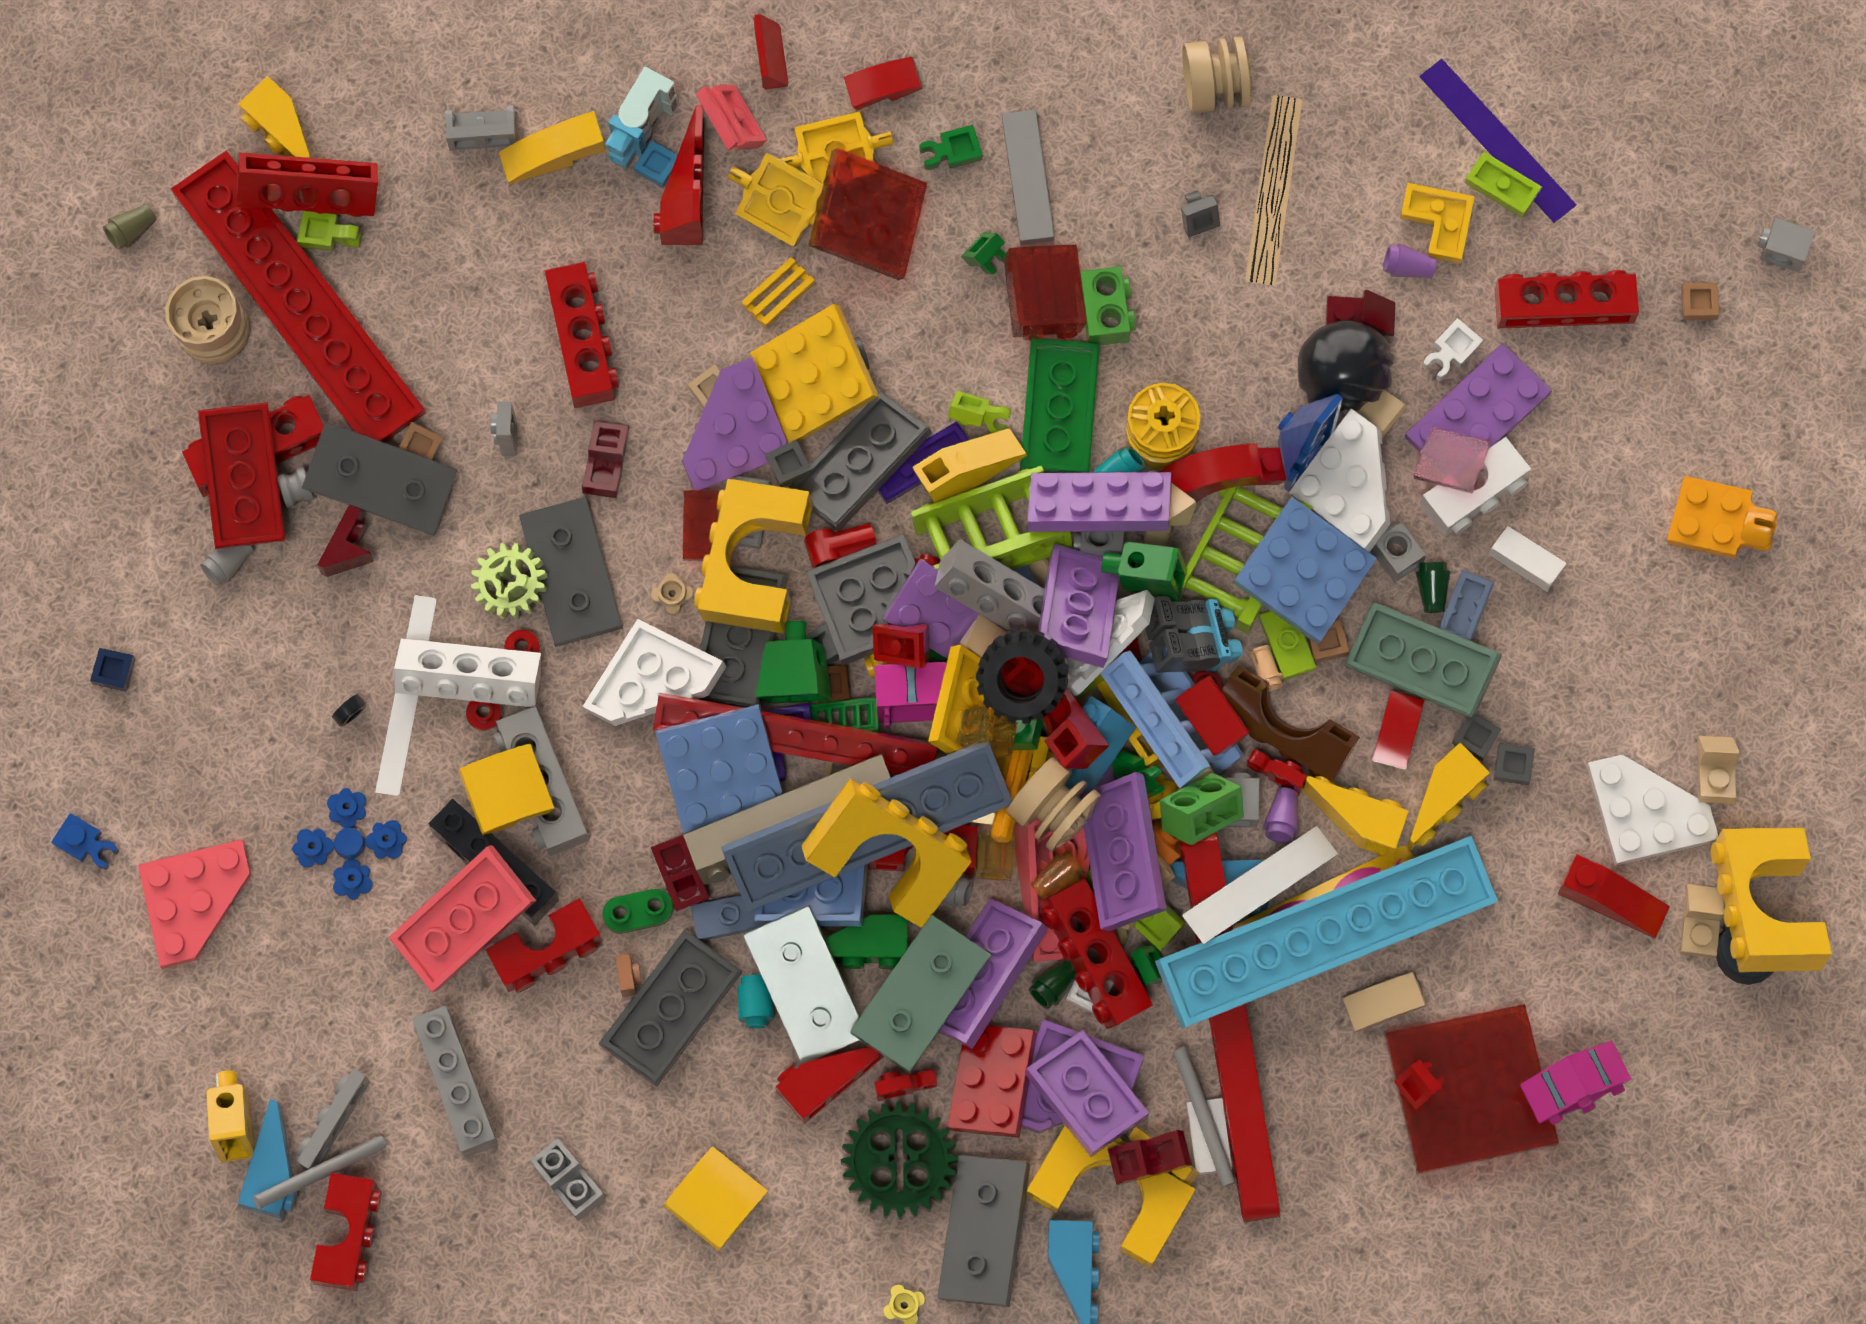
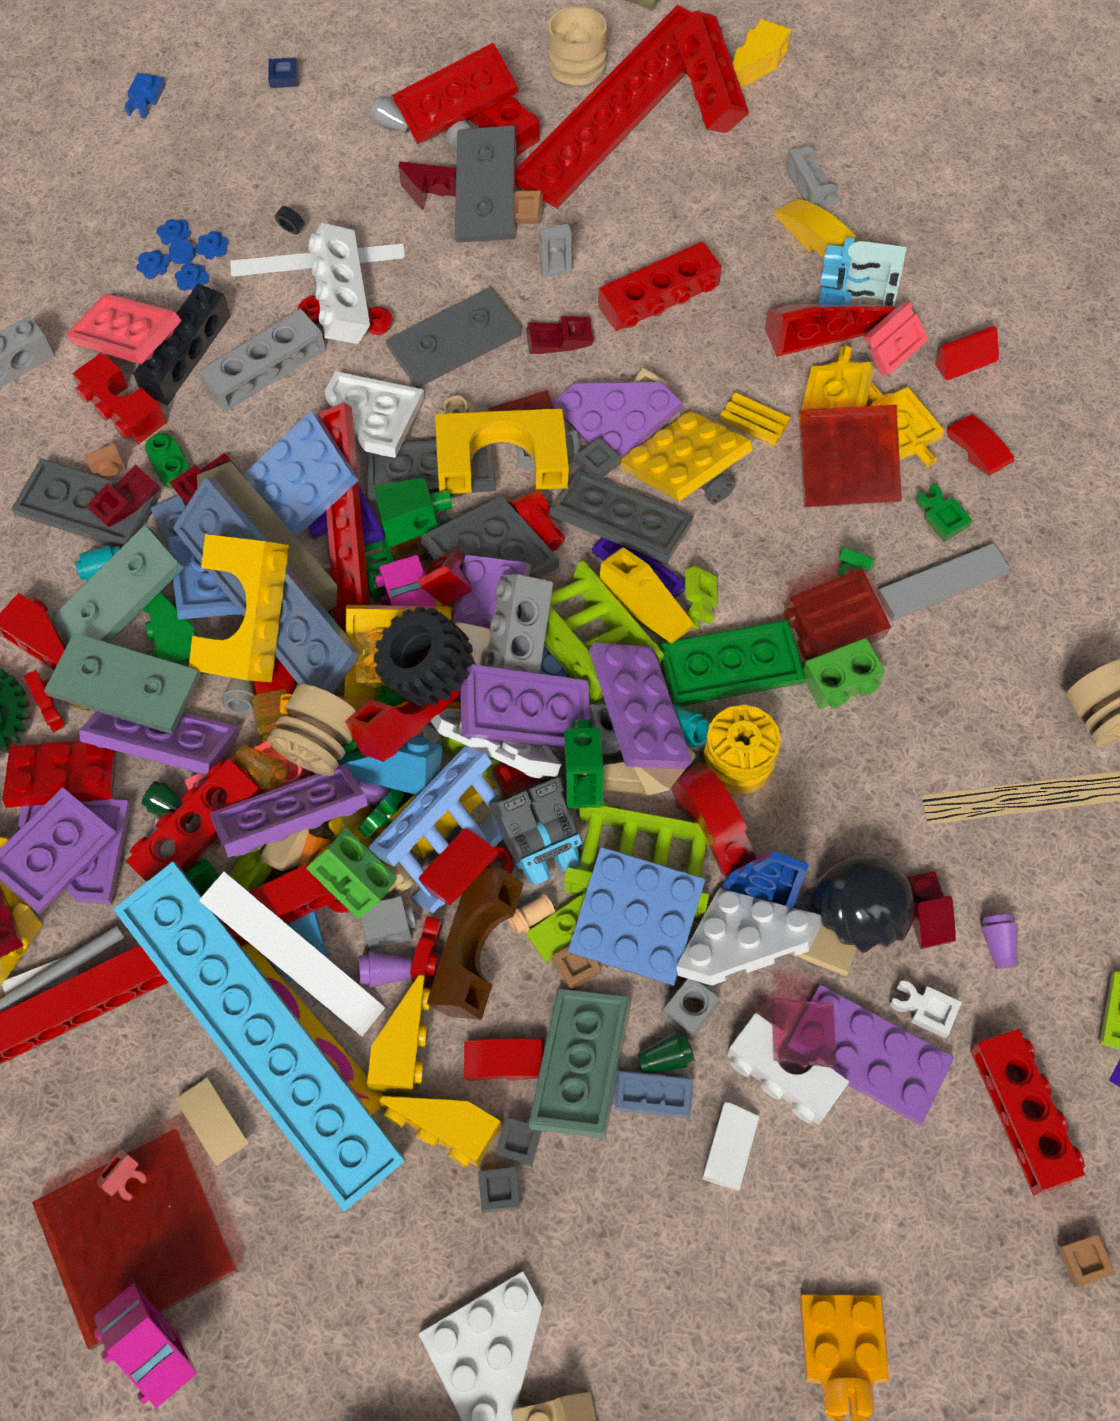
camera: 75 degrees right, 10 degrees down
coral plate [138,840,251,969] -> none
lime plate [297,211,362,251] -> none
yellow slope [458,744,554,835] -> none
yellowish green gear [471,543,548,619] -> none
dark grey tile [1181,191,1220,238] -> none
yellow plate [1400,183,1475,264] -> none
red slope [1558,854,1670,939] -> none
none -> dark red slope [86,464,161,527]

